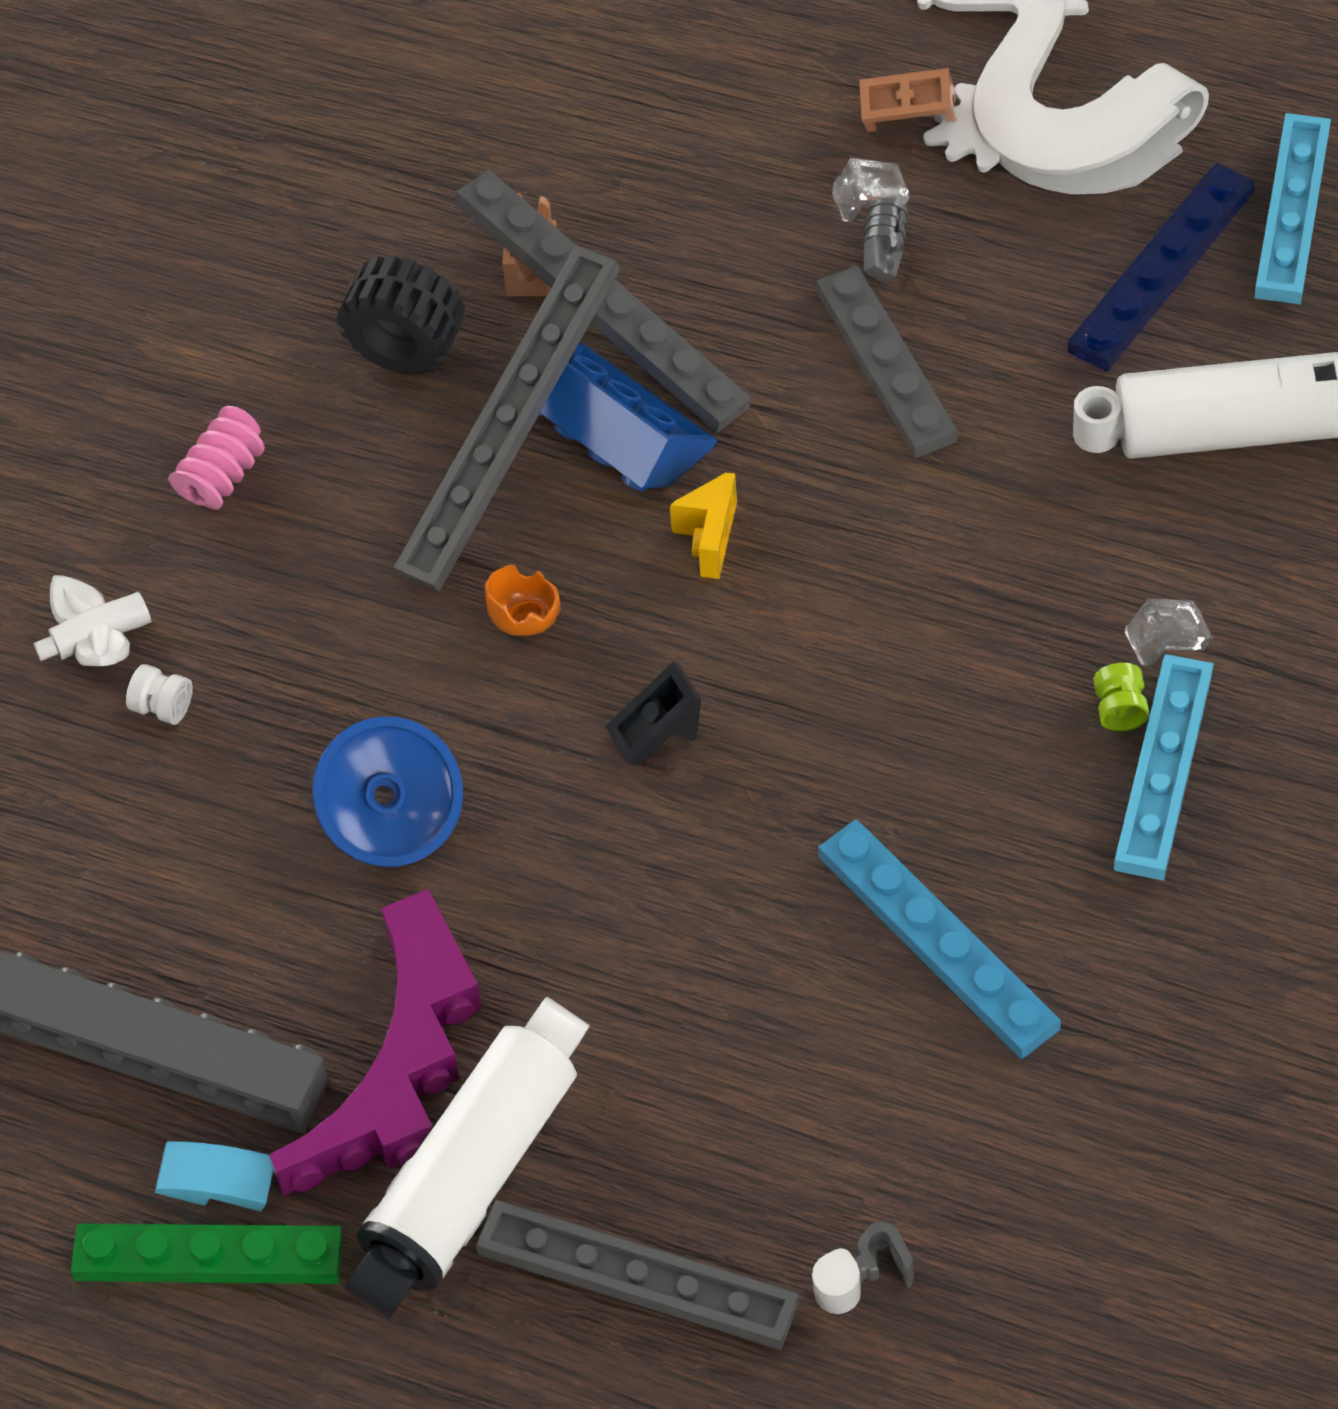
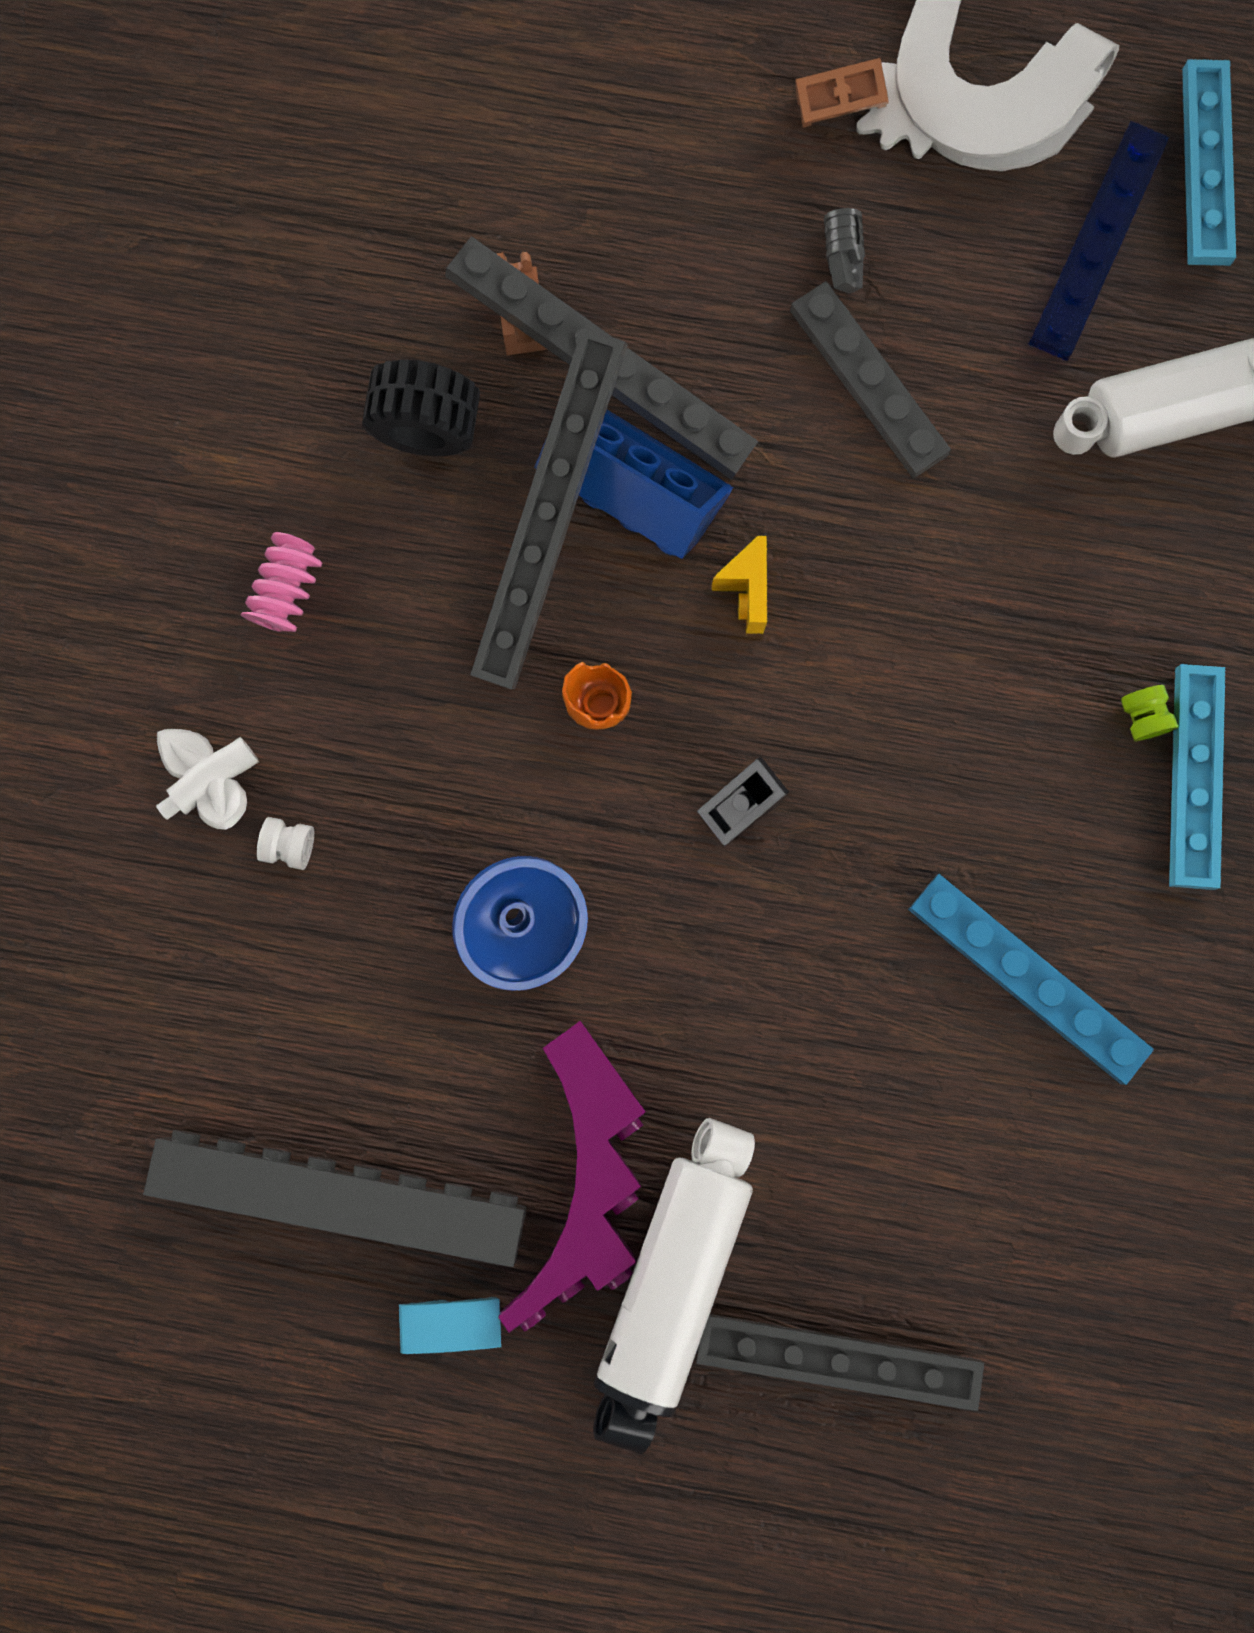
camera: 15 degrees left, 25 degrees up
green plate [71,1224,344,1284] -> none
leg [812,1222,914,1314] -> none
clear bracket [832,158,910,222] -> none
clear bracket [1124,598,1213,666] -> none

